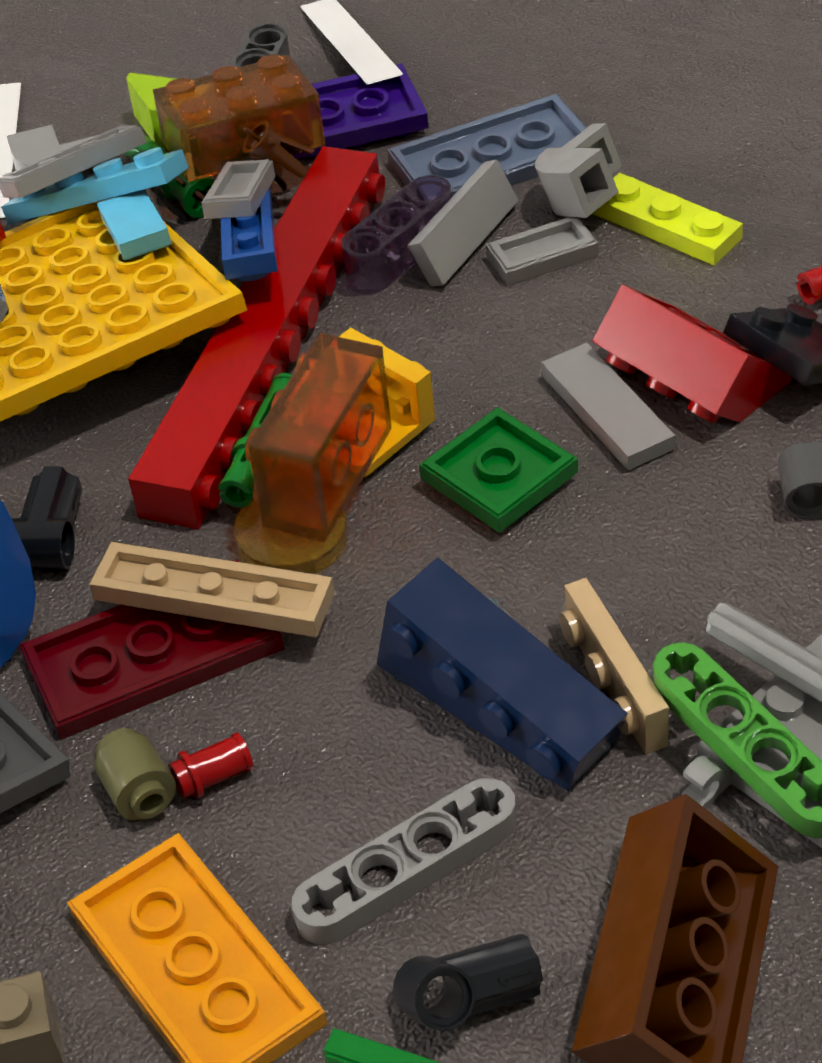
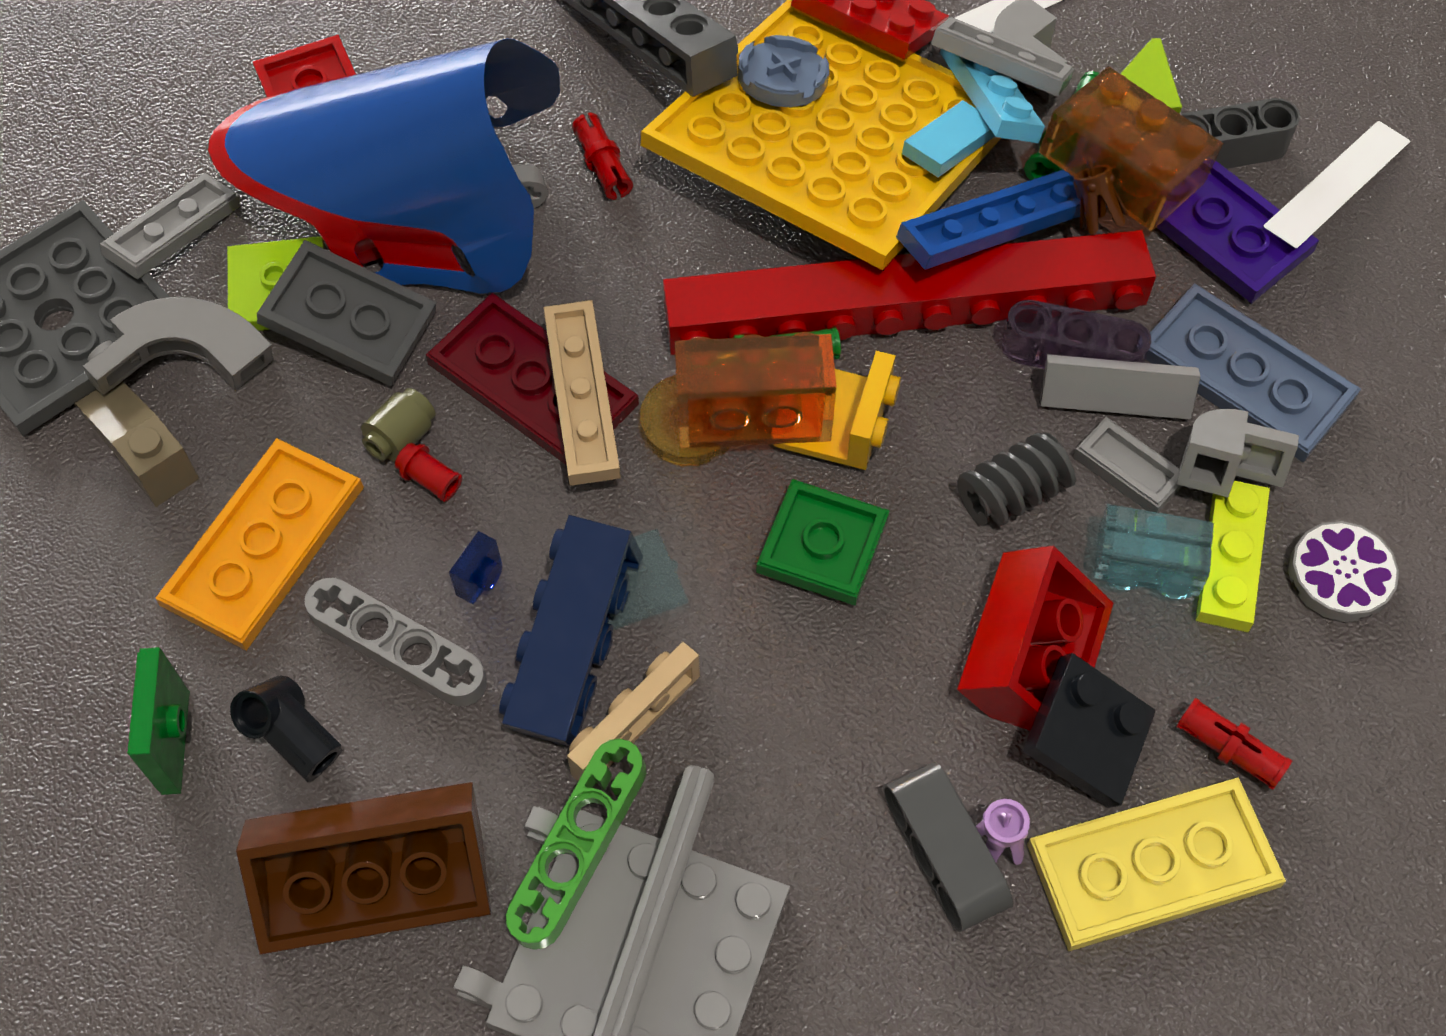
camera: 60 degrees right, 15 degrees up
black piece [12,466,83,570] -> none
light grey tile [202,159,275,219] -> none
light grey tile [541,342,675,470] -> none
none -> clear blue plate [449,531,502,605]
none -> dark grey piece [957,432,1076,526]
none -> clear light blue brick [1093,504,1214,599]
none -> tile [1288,521,1399,622]

